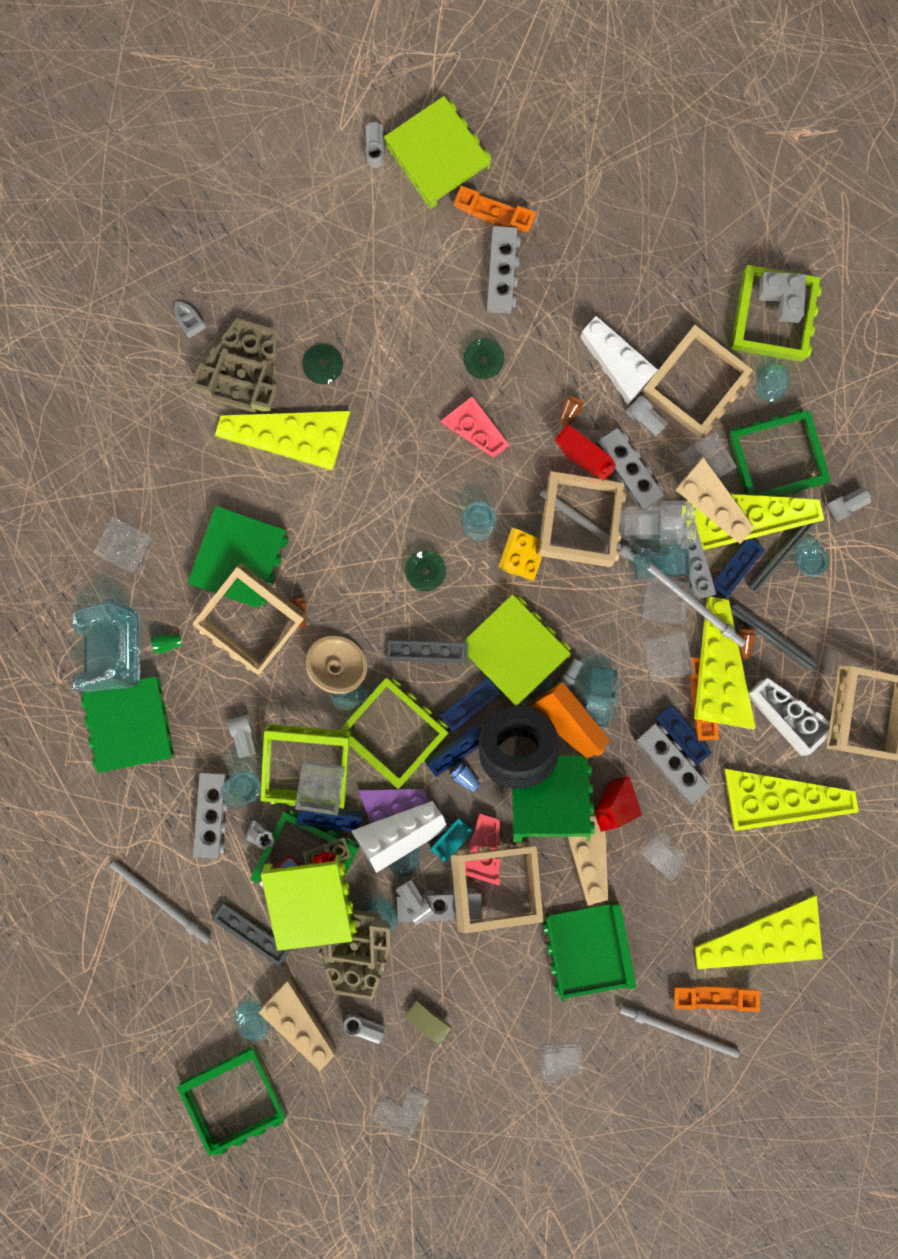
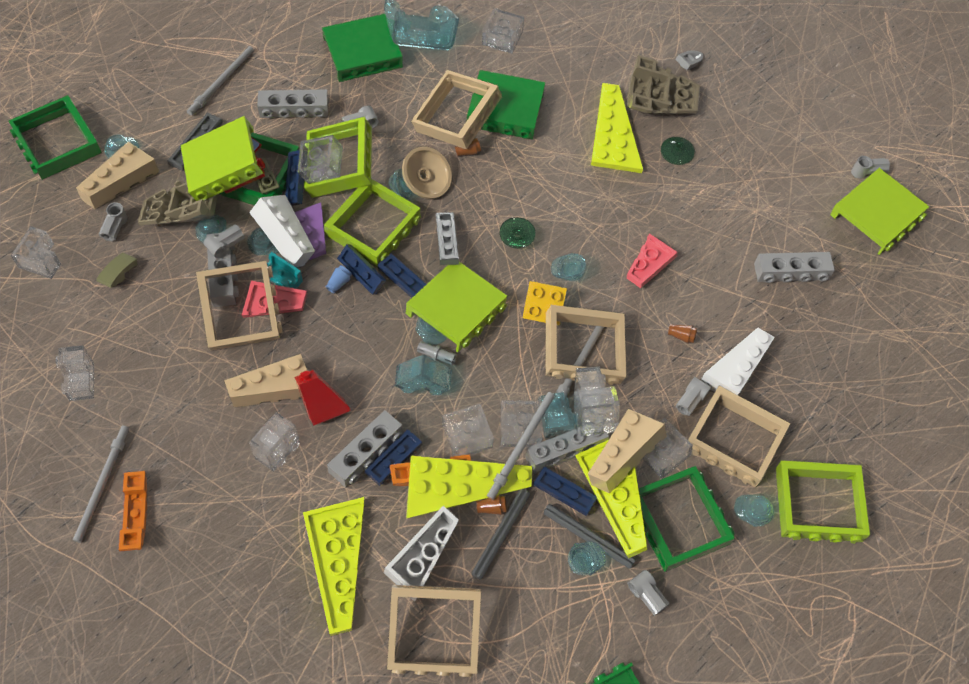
camera: 75 degrees right, 25 degrees down
green cone [151,634,182,655] -> none
clear light blue hat [221,771,261,808] -> none
light grey piece [244,819,274,850] -> none
orange slope [453,186,537,232] -> none
clear green dish [464,338,504,379] -> none
black tyre [478,706,559,789] -> none
green panel [512,756,595,842] -> none
orange slope [529,682,610,758] -> none
green panel [542,902,636,1002] -> none
red slope [554,424,616,481] -> none
light grey brick [596,428,664,512] -> none
neon yellow wing [695,895,823,969] -> none
light grey brick [759,272,806,323] -> none

